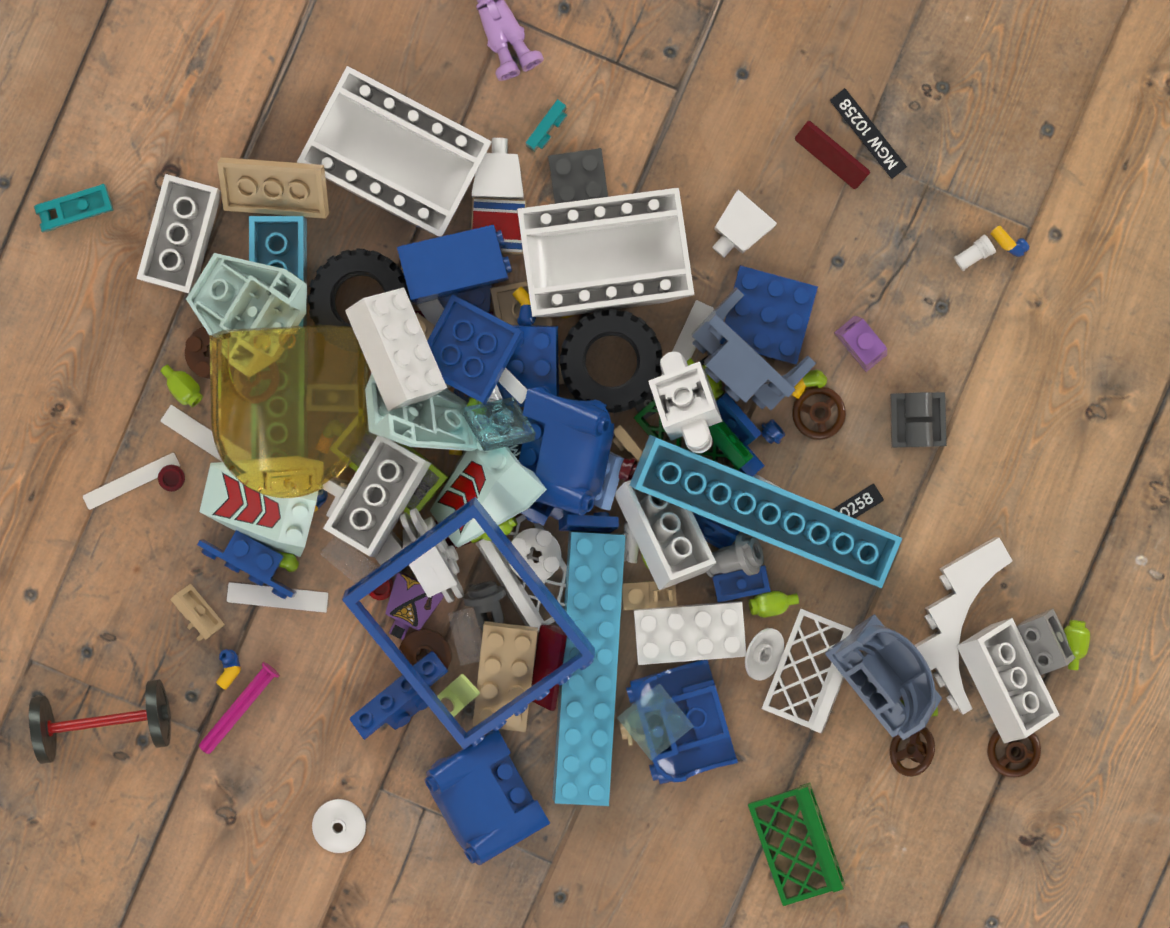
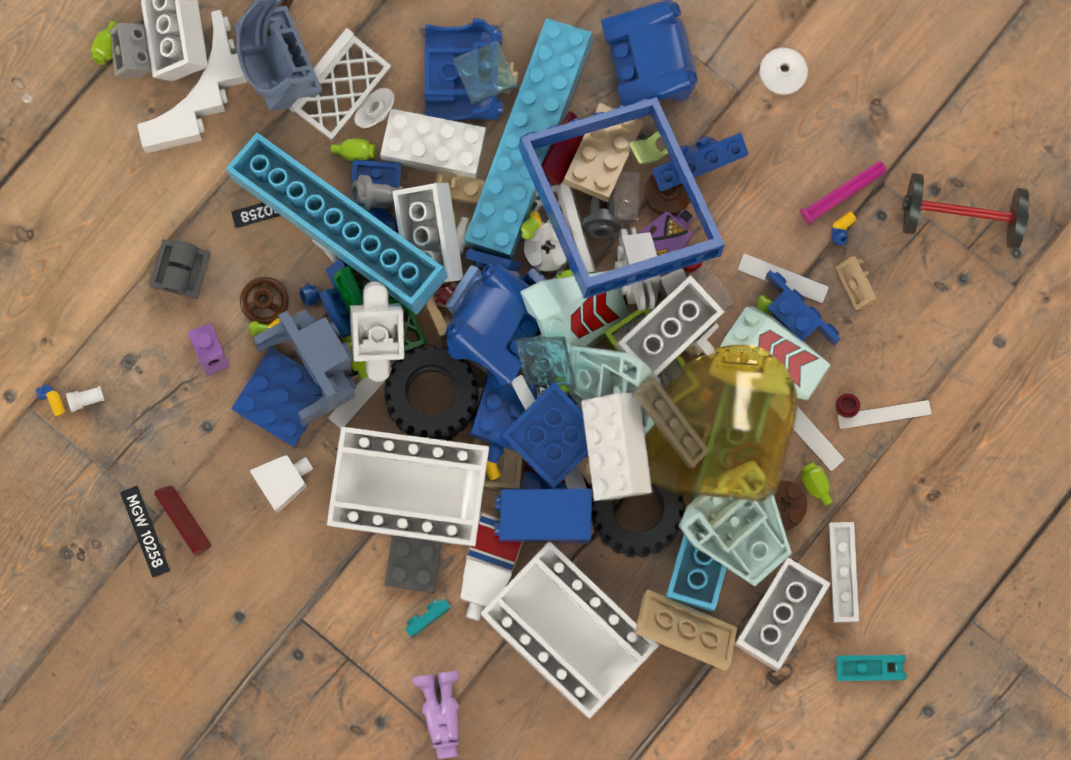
camera: 170 degrees left, 10 degrees down
none -> lime arm [520,211,542,239]
none -> dark tan plate [632,376,709,468]
none -> white plate [828,522,859,623]

